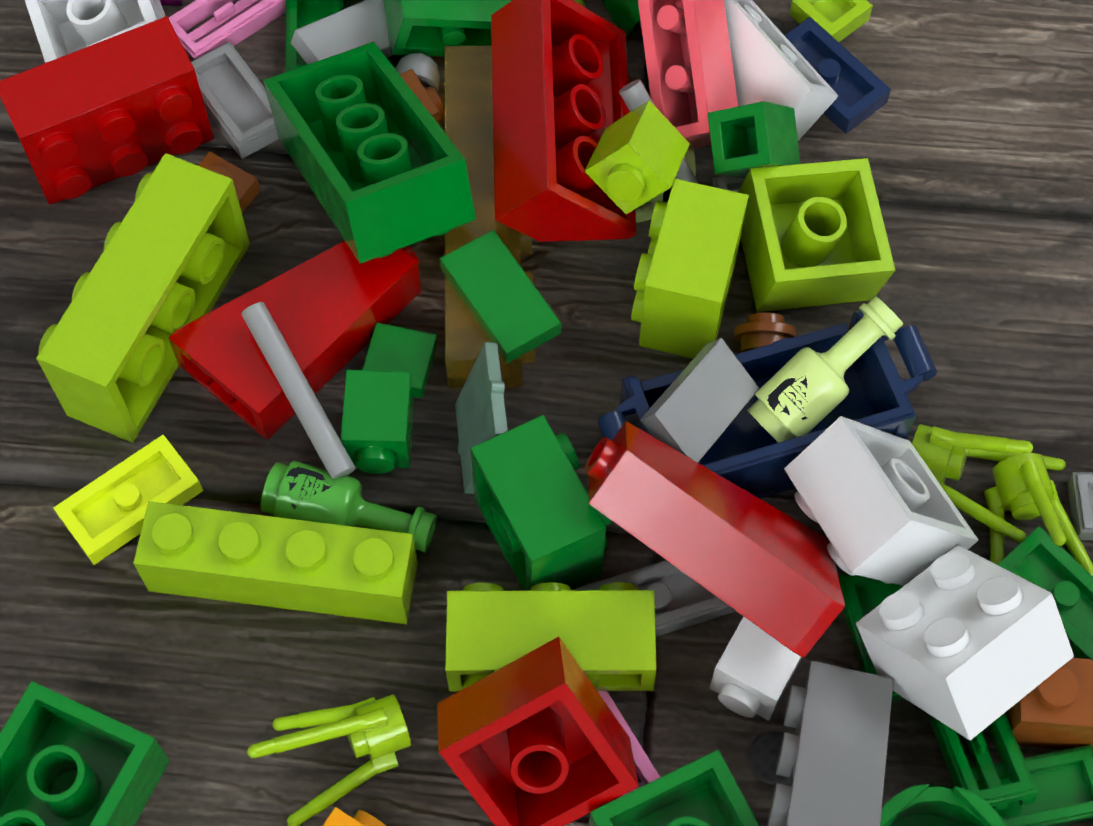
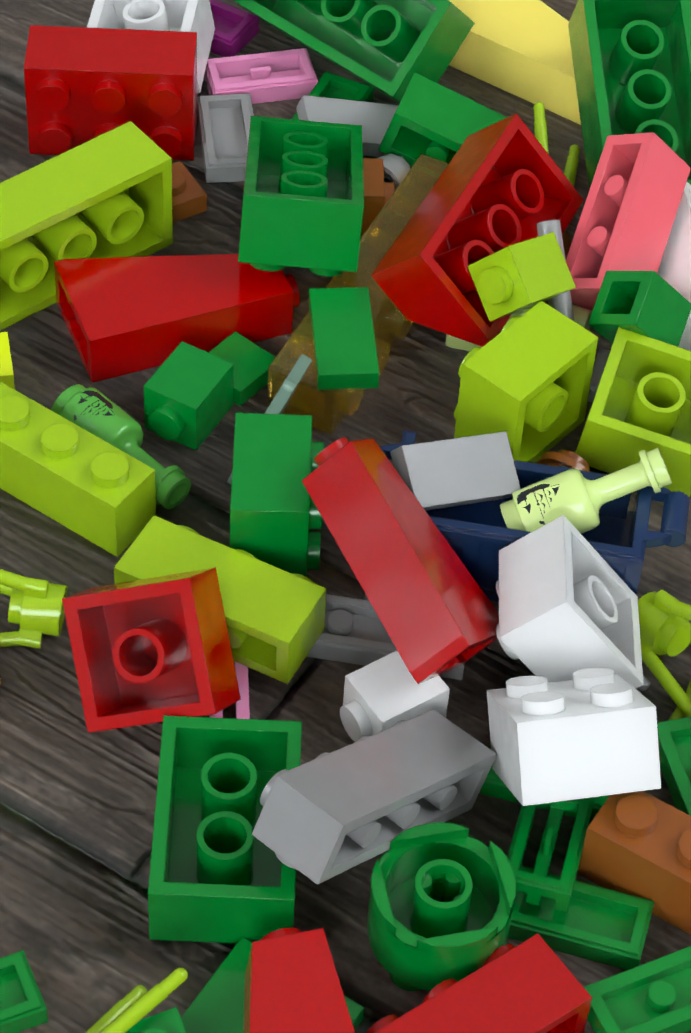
camera: 25 degrees right, 15 degrees down
light grey bar [241,302,356,479] -> none

